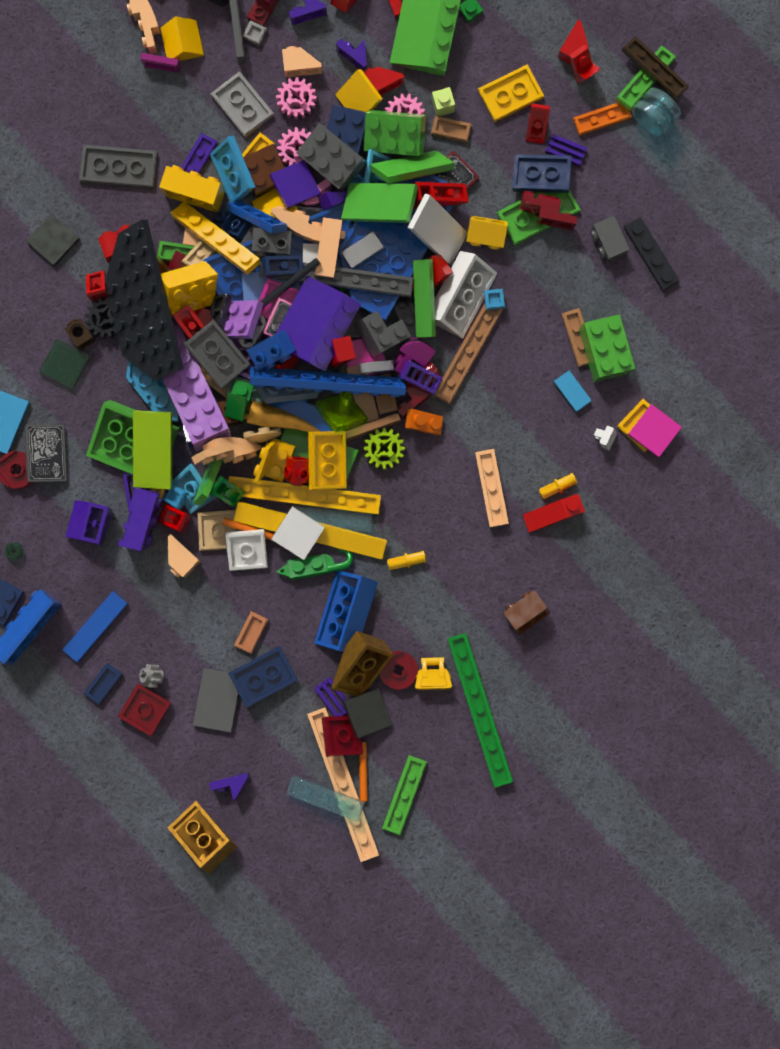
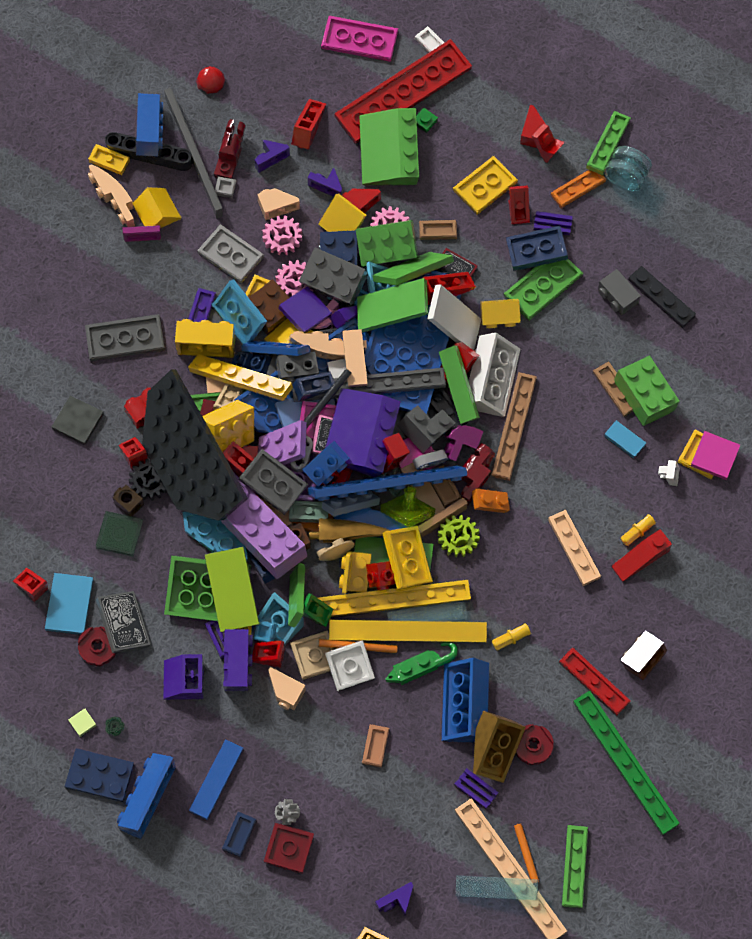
camera: 20 degrees left, 15 degrees down
light nougat slope [191,437,262,465] -> none
dark grey tile [193,668,239,732] -> none
black tile [210,293,232,328] -> none
green slope [224,379,255,422] -> none
dark blue plate [228,646,298,708] -> none
white tile [271,506,325,560] -> none
dark red plate [321,716,363,757] -> none
light grey tile [341,232,384,269] -> none
pearl dark grey tile [342,689,392,739] -> none
dark purple slope [399,360,443,395] -> none
yellow piece [415,657,452,690] -> none
yellowish green brick [432,87,455,117] -> none
dark azure tile [484,289,505,311] -> none
dark red plate [520,191,577,230] -> none
dark brown tile [621,36,689,101] -> none
none -> red tile [559,648,631,716]

